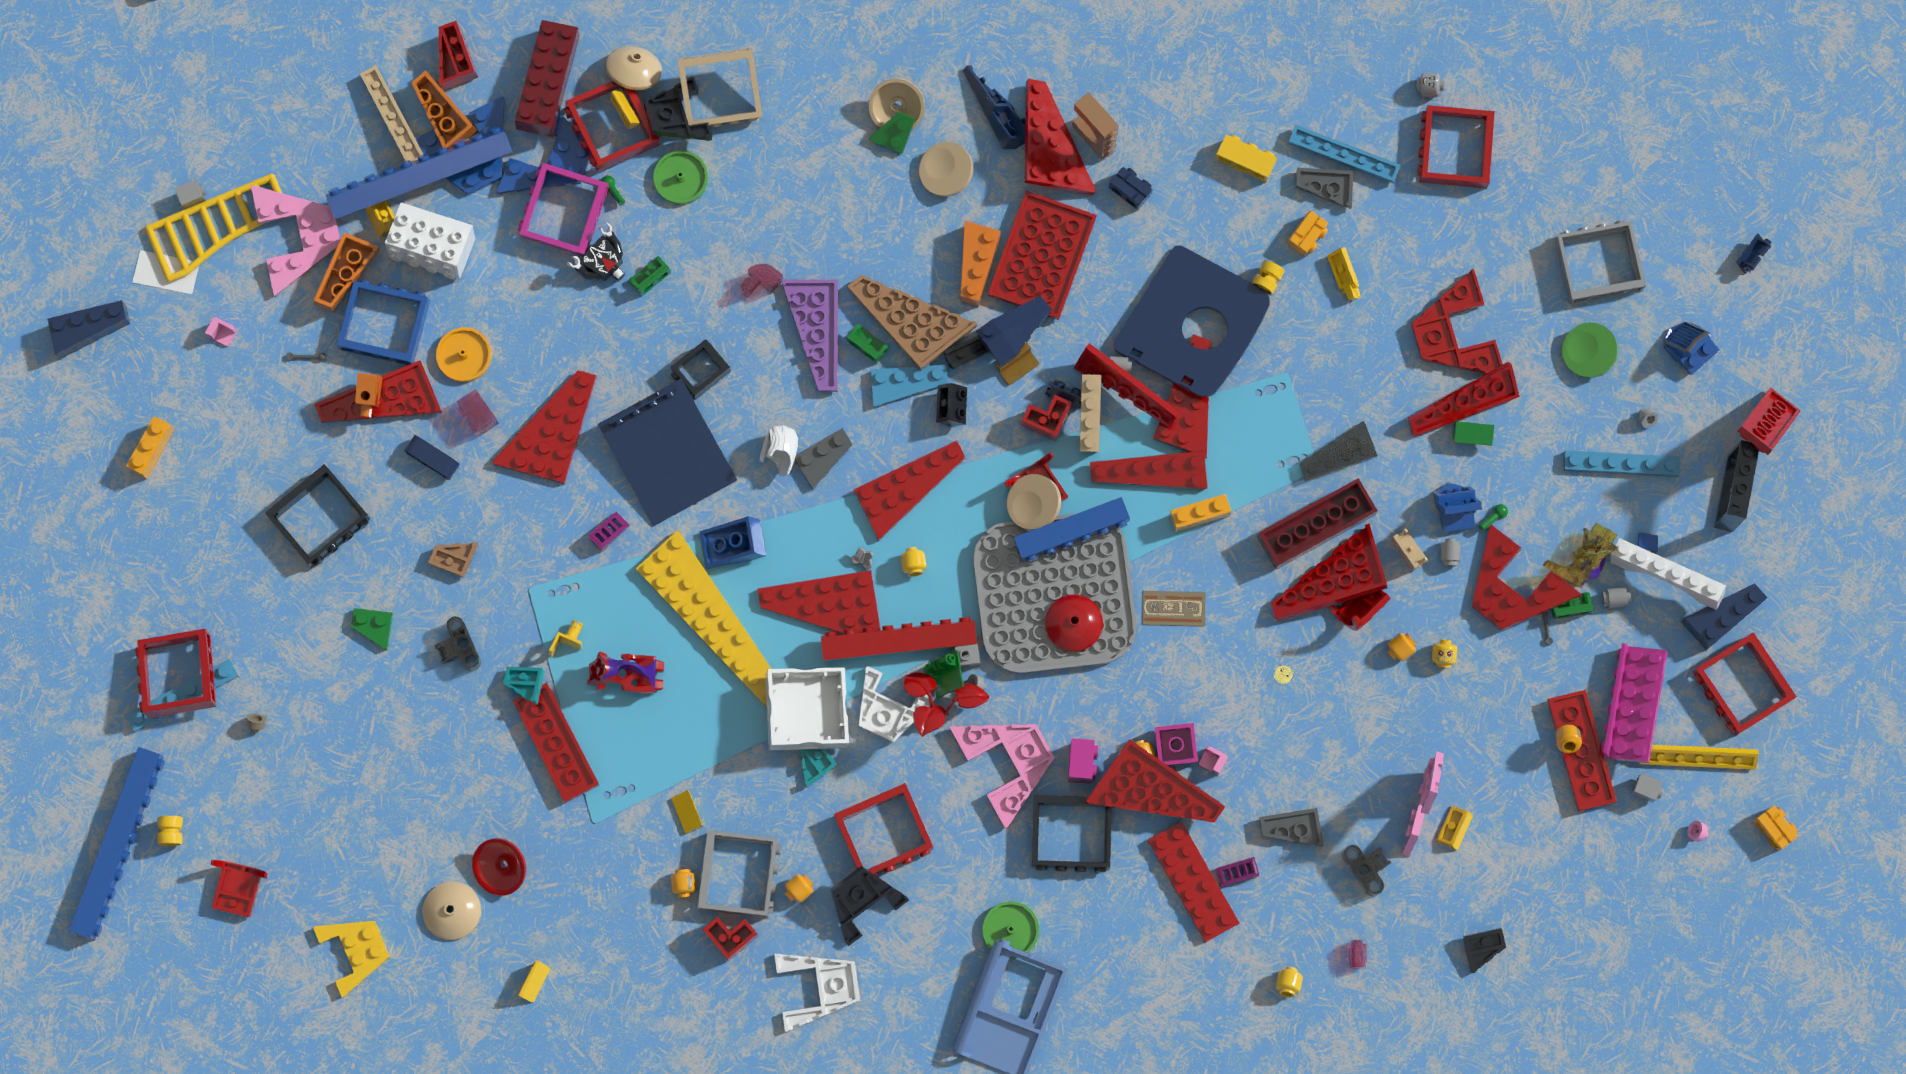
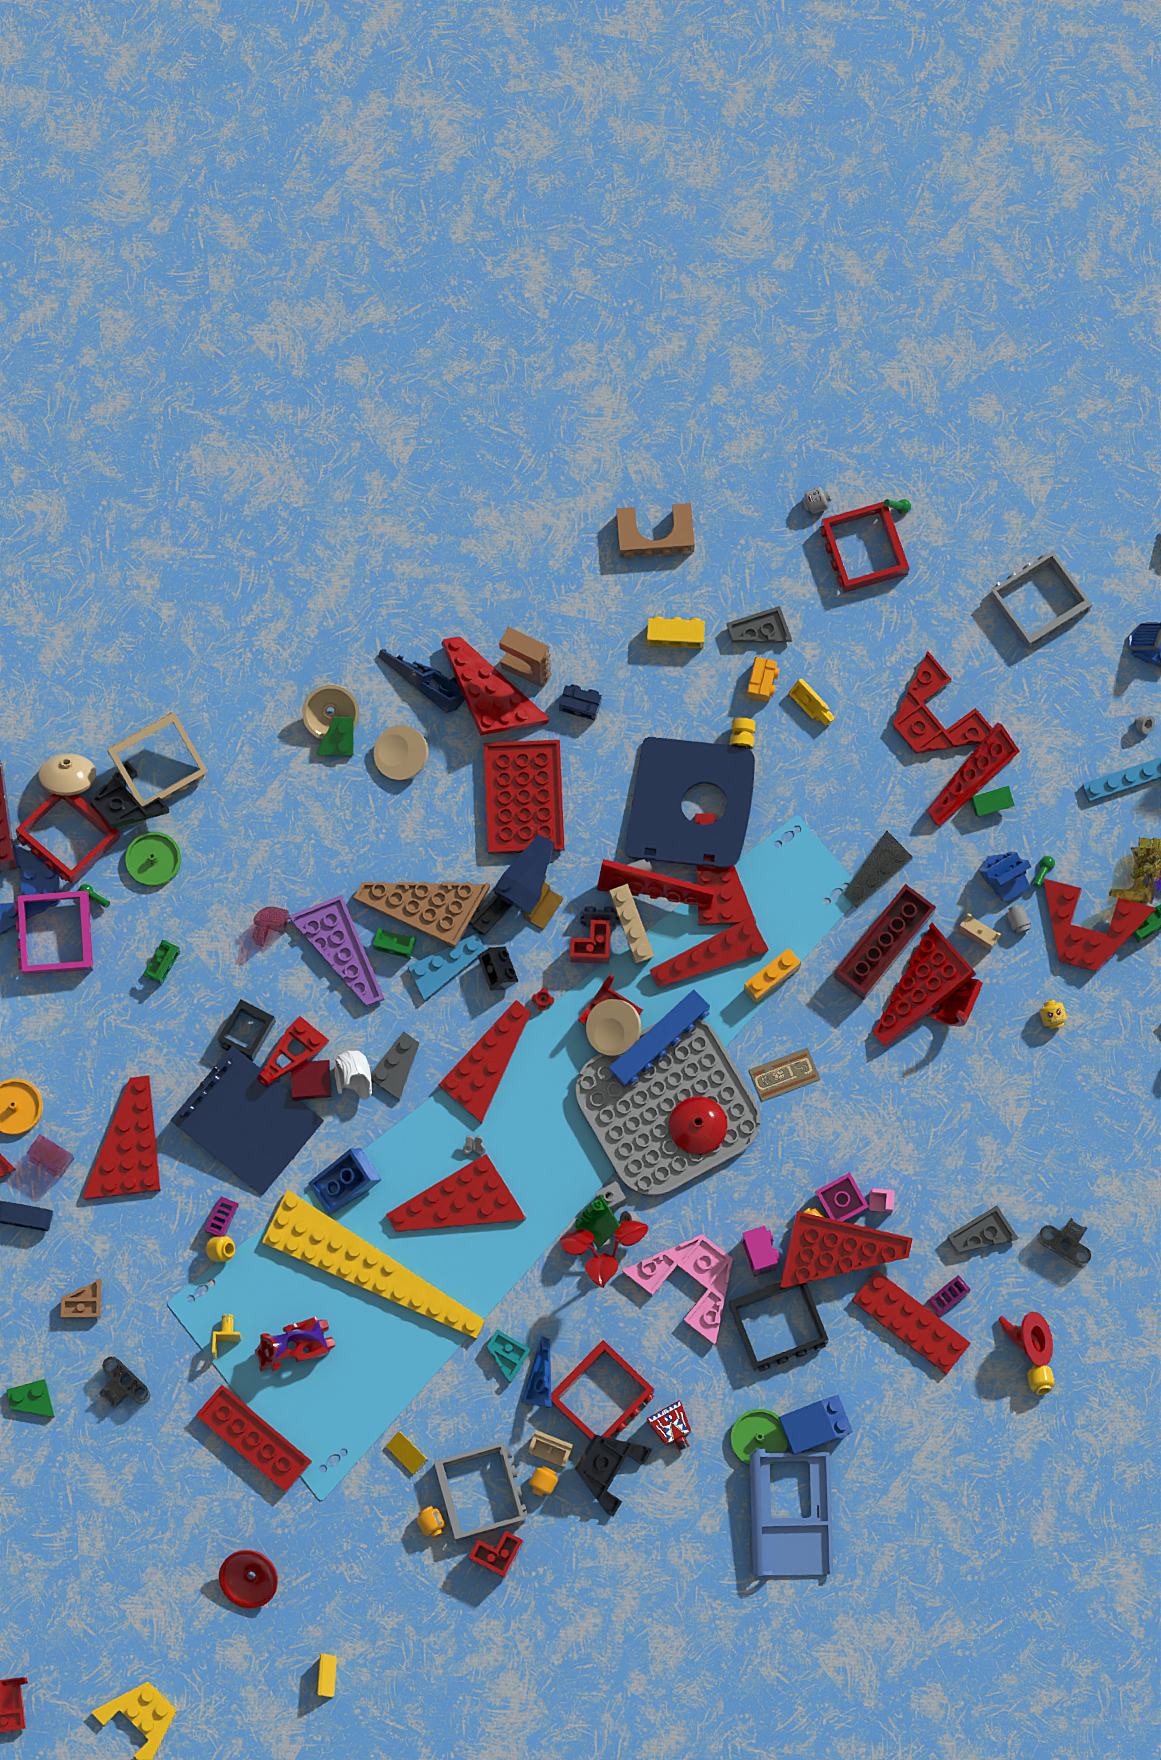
camera: 20 degrees left, 5 degrees down
tan dish [422,882,481,940] -> none
teal wing [503,666,545,705] -> none
black torso [567,222,625,281] -> none
yellow slope [610,90,640,130] -> none
white tile [765,668,849,750] -> none
white wing [774,954,860,1032] -> none
red brick [820,617,977,660] -> none
white wing [859,666,935,743] -> none
yellow head [900,547,927,577] -> none
orange wedge [961,221,1001,307] -> none
clear tile [1274,664,1294,684] -> none
dark azure plate [1288,125,1401,184] -> none
clear pink brick [1347,940,1368,968] -> none
light orange head [1387,633,1417,661] -> none
bright pink wing [1402,752,1444,857] -> none
yellow slope [1436,806,1473,850] -> none
dark grey hinge [1543,611,1553,645] -> none
bright green piece [1562,322,1618,378] -> none
none -> yellow head [206,1236,235,1262]
none -> red plate [257,1016,329,1087]
none -> dark red tile [291,1060,332,1100]
none -> blue wing [522,1336,551,1408]
none -> tan hinge [528,1430,573,1468]
none -> red plate [531,988,554,1011]
none -> medium nougat arch [616,503,695,559]
none -> torso [647,1400,691,1452]
none -> blue slope [778,1395,853,1455]
none -> green bar [884,499,911,514]
none -> red piece [999,1312,1053,1367]

